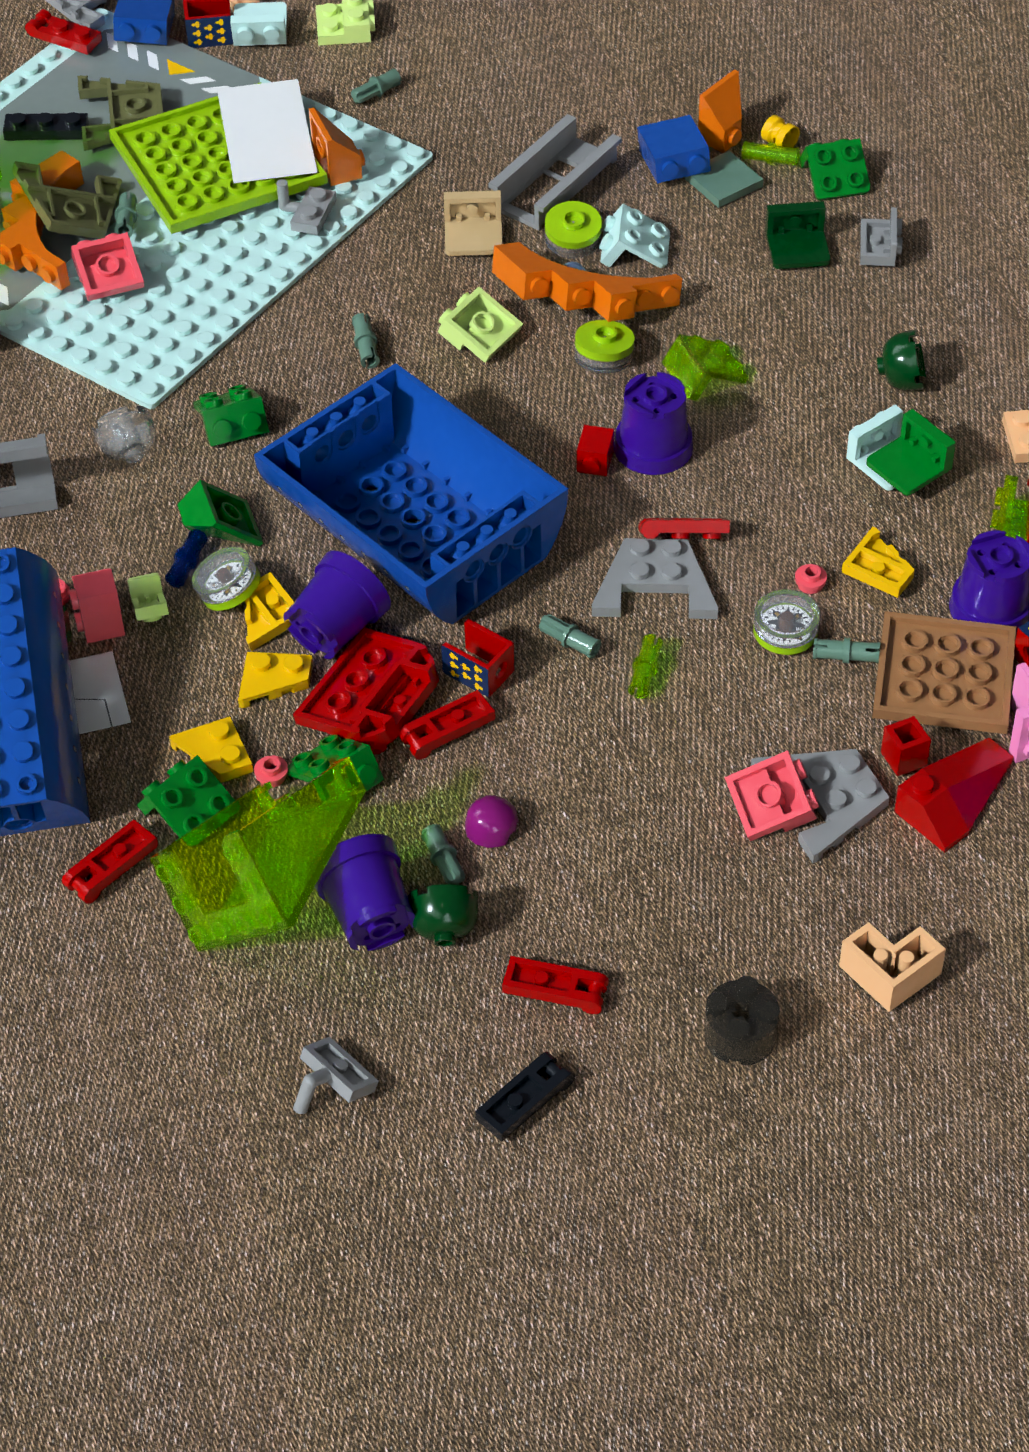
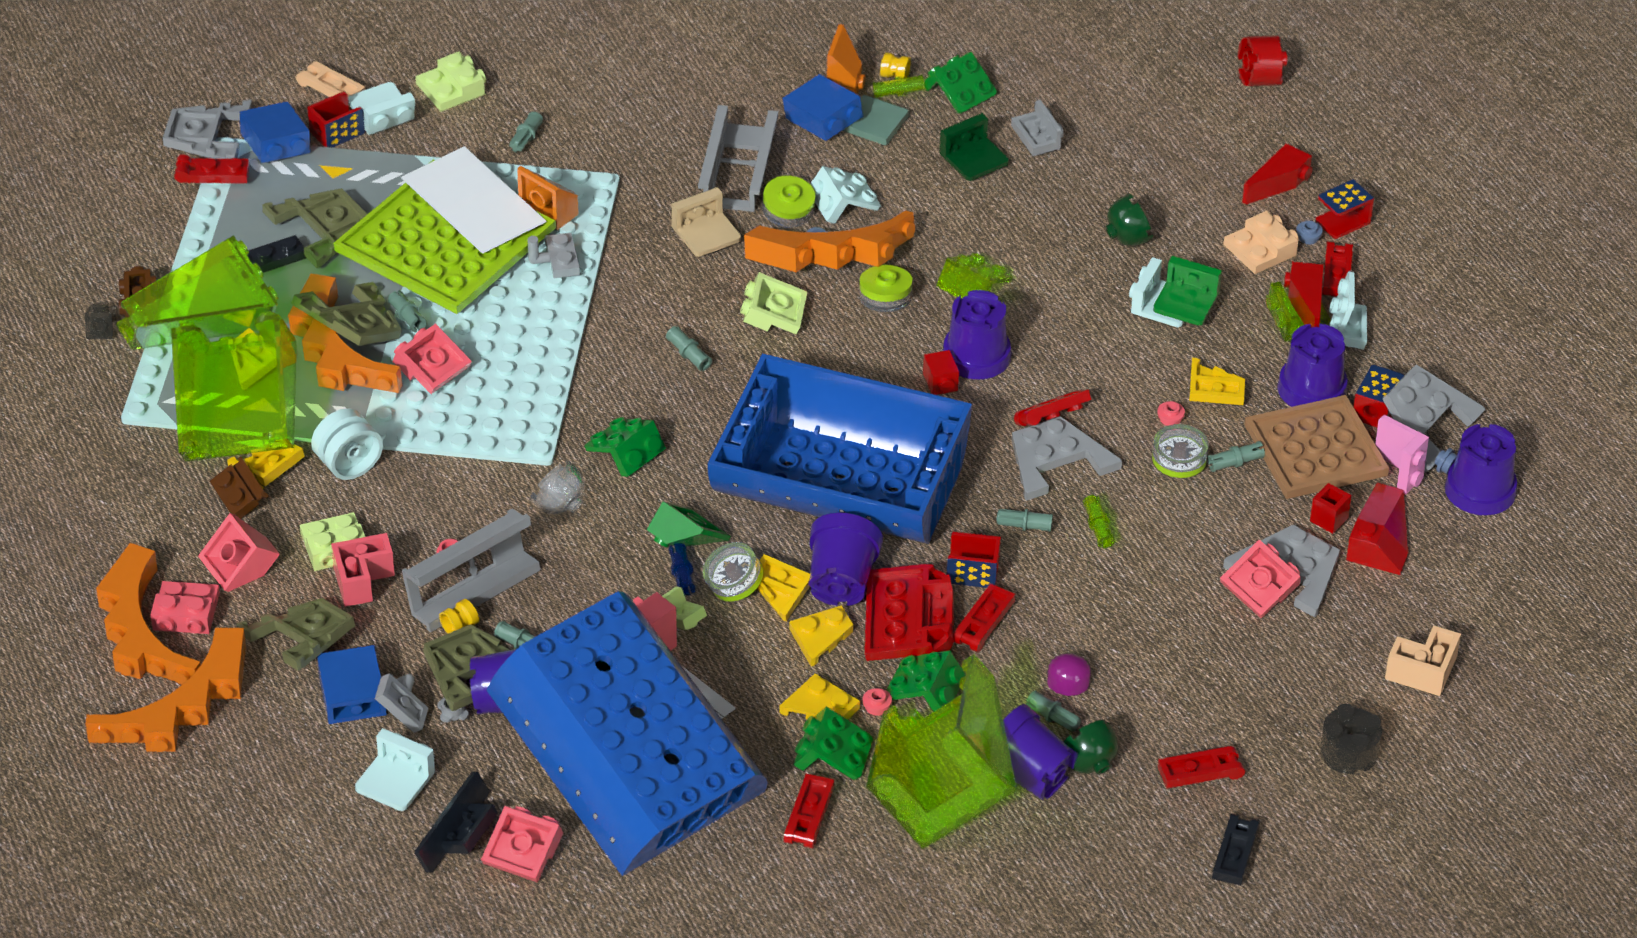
camera: 30 degrees left, 5 degrees down
light grey plate [293,1036,379,1114] -> none

